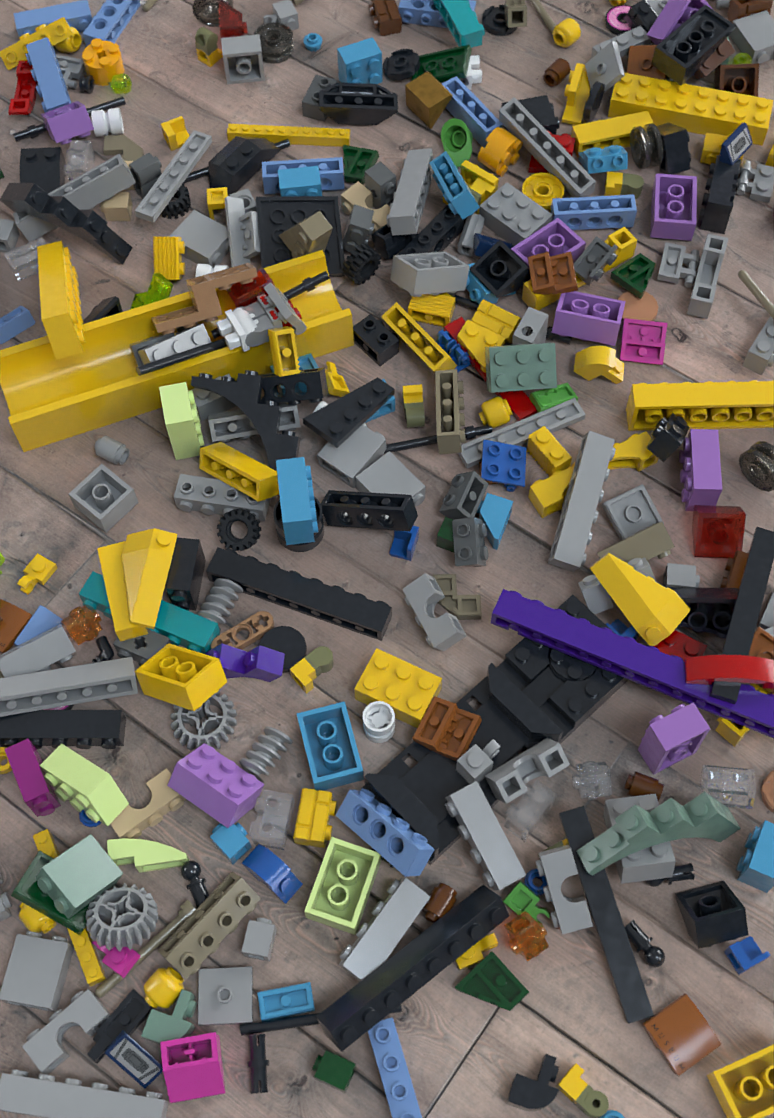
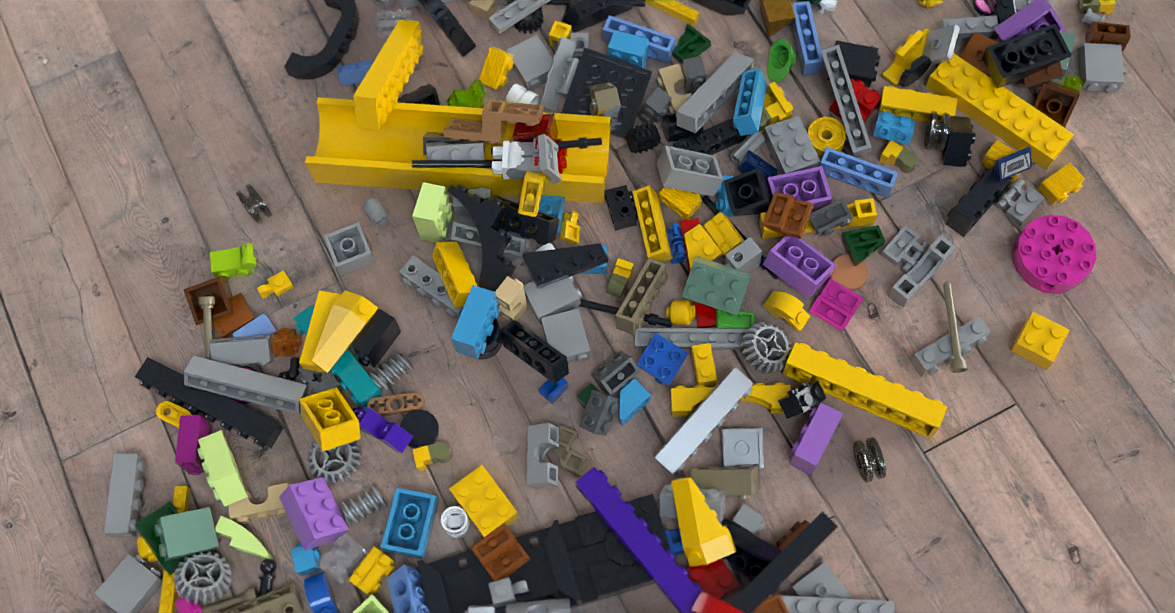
camera: 30 degrees right, 5 degrees up
black brick [206,547,392,641] -> none
black tyre [217,508,262,551] -> none
light orange brick [477,127,523,177] -> none
reddish brown brick [543,58,571,87] -> none
medium lavender brick [650,173,697,241] -> none
clear red slope [692,505,746,558] -> none
none -> tan arch [495,276,528,323]
none -> light grey gear [740,321,792,374]

